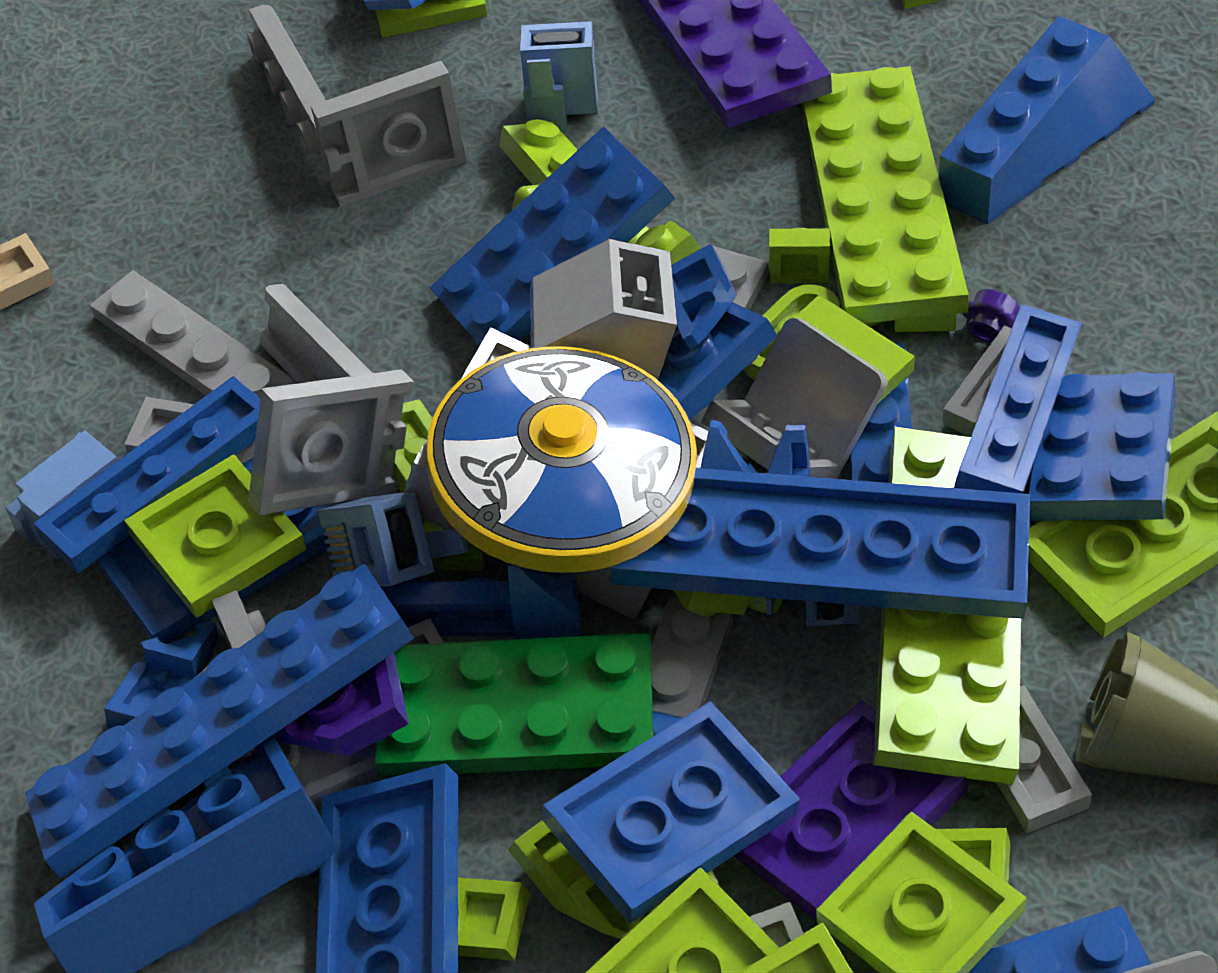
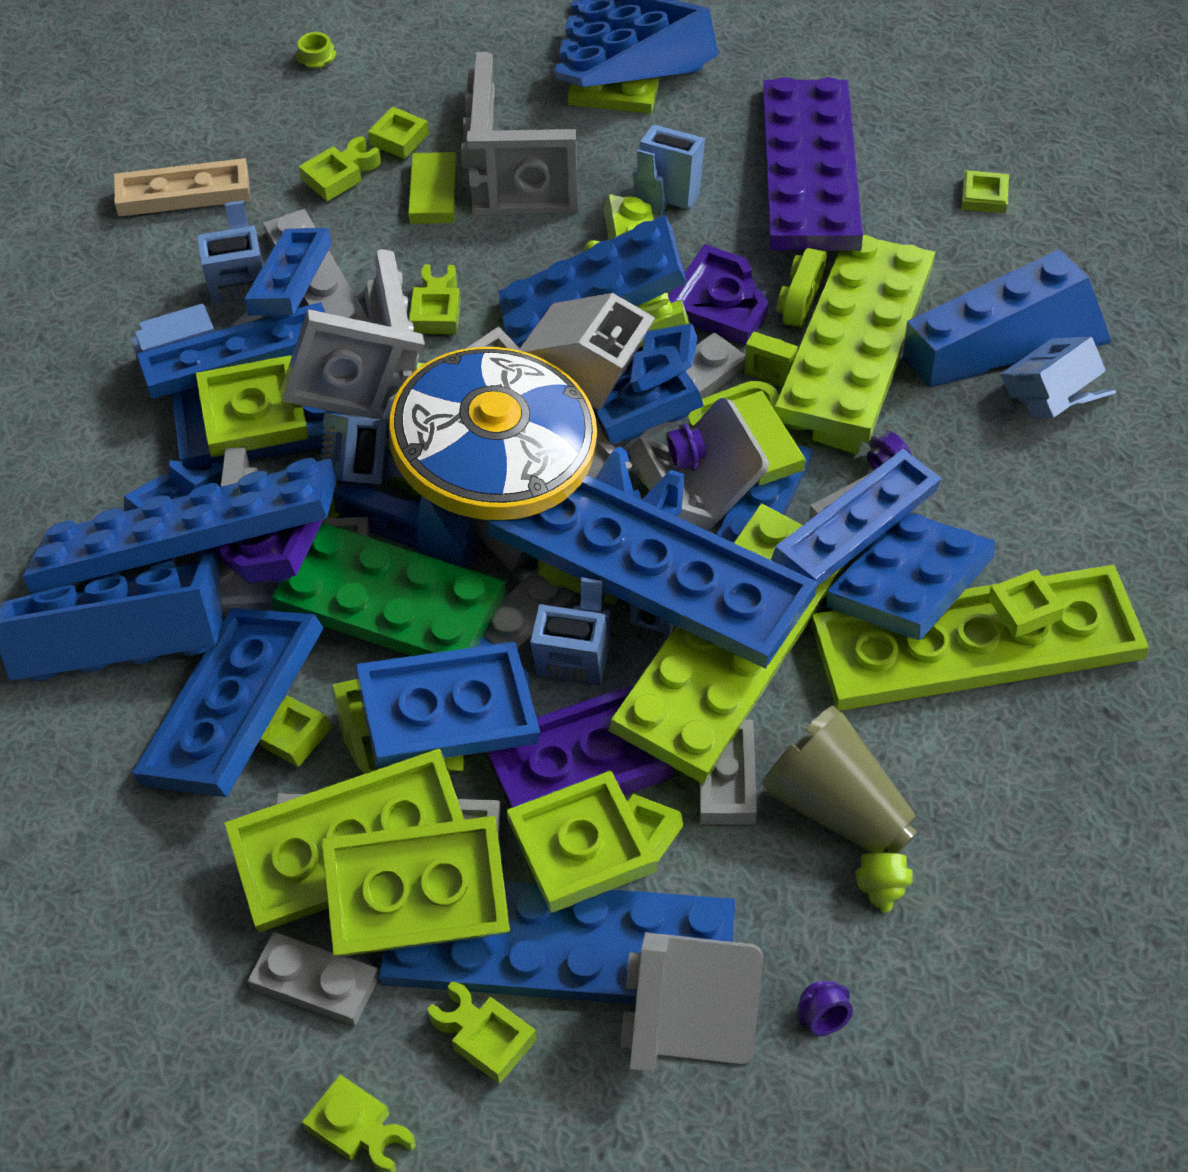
camera: 20 degrees right, 0 degrees up
none -> medium blue piece [197,200,263,304]
none -> blue plate [244,228,332,318]
none -> lime plate [295,32,336,68]
none -> lime plate [298,136,381,201]
none -> lime plate [368,106,429,159]
none -> lime tile [409,152,457,224]
none -> lime plate [409,264,461,334]
none -> medium blue piece [530,578,611,685]
none -> dark purple plate [666,424,706,471]
none -> dark purple plate [668,244,768,345]
none -> lime plate [777,248,826,328]
none -> medium blue piece [1000,337,1116,418]

